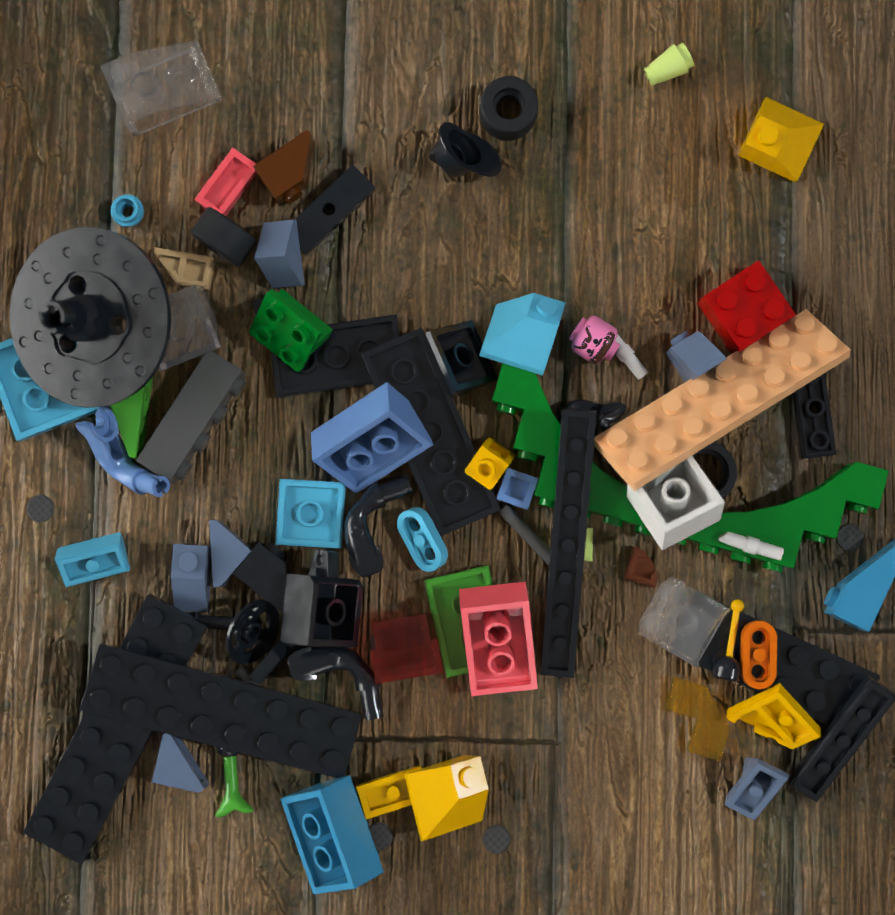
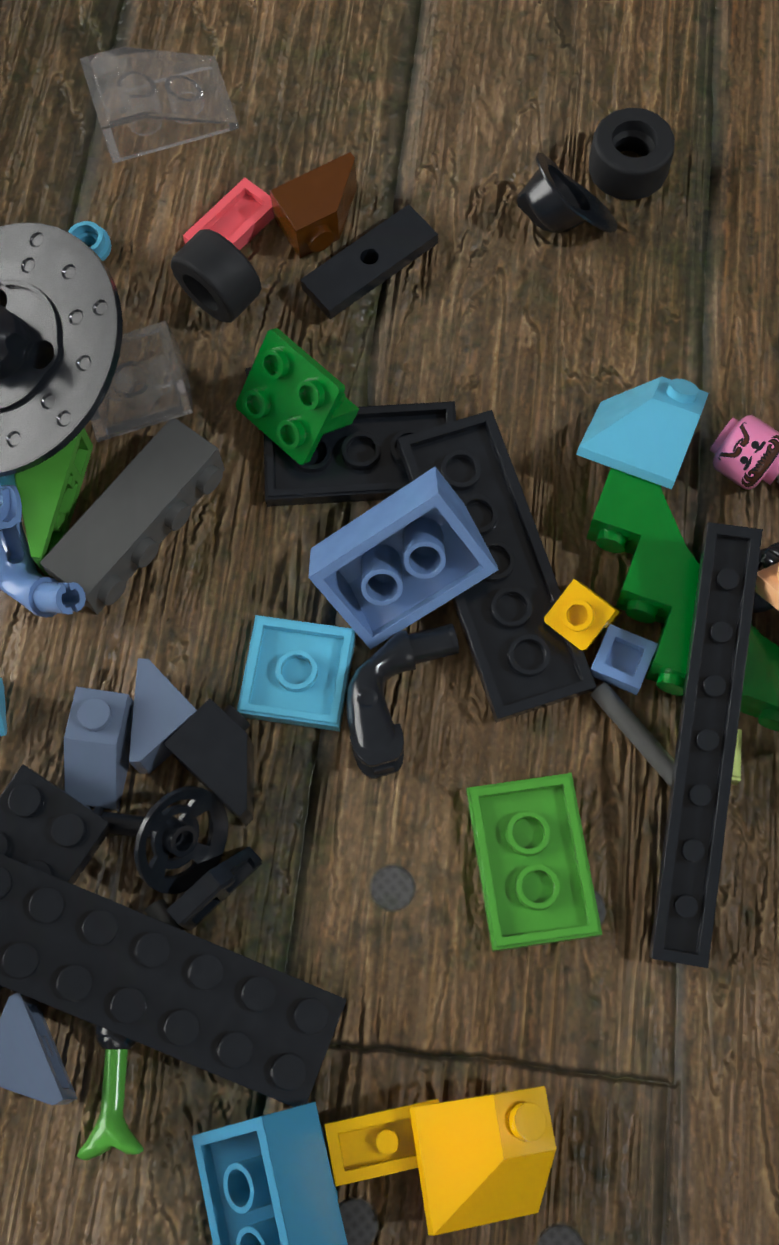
camera: 10 degrees right, 15 degrees down
tan tile [154,247,216,291] -> none
sand blue slope [254,219,305,288] -> none
black hinge [280,550,363,647] -> none
black piece [288,646,384,721] -> none
clear red plate [370,612,443,684] -> none
medium azure plate [397,507,448,572] -> none
black slope [425,320,498,399] -> none
coral slope [459,582,538,696] -> none

